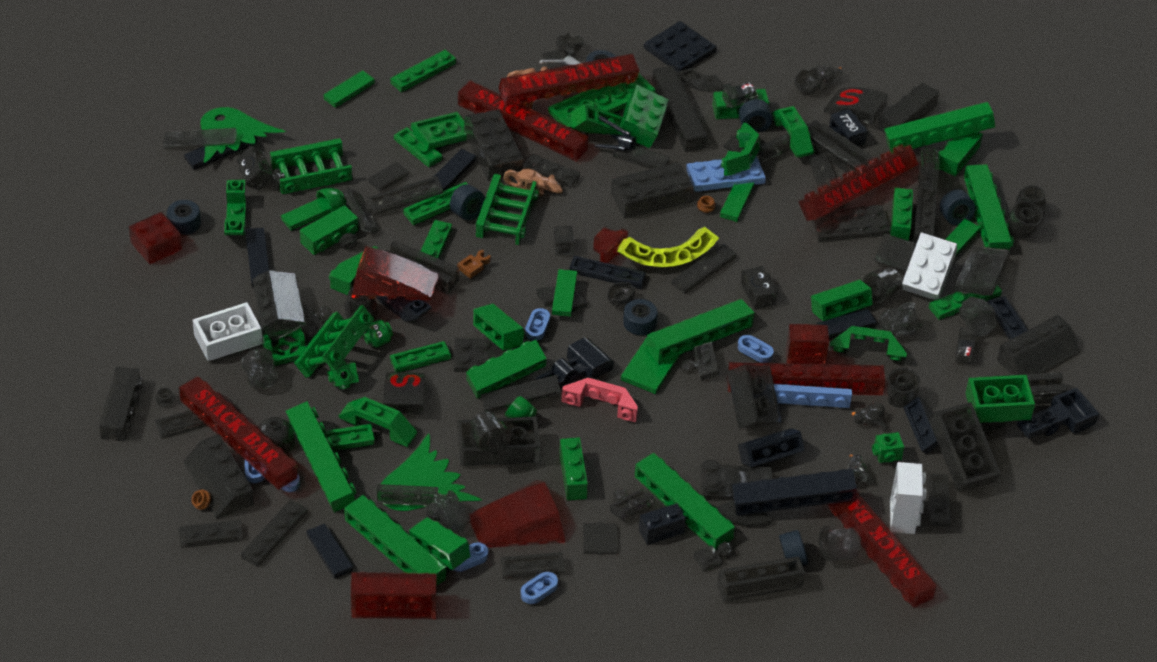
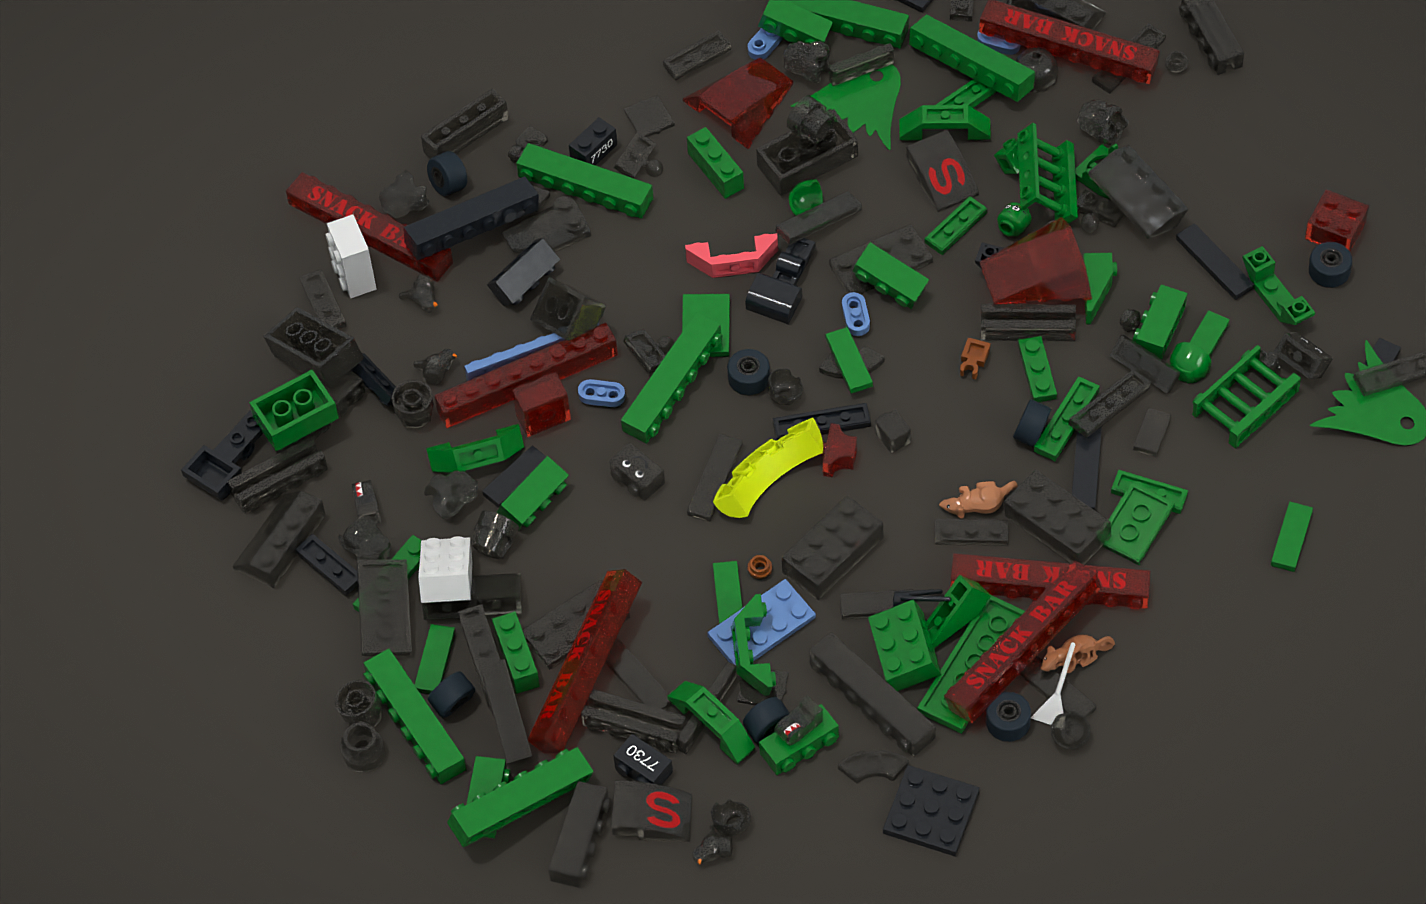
camera: 160 degrees right, 10 degrees up
white brick [193,303,263,361] -> none
green plate [390,49,456,93] -> none
green brick [466,340,547,399] -> none
green fence [476,174,539,245] -> none
medium blue plate [521,572,558,604] -> none
green brick [872,432,904,463] -> none

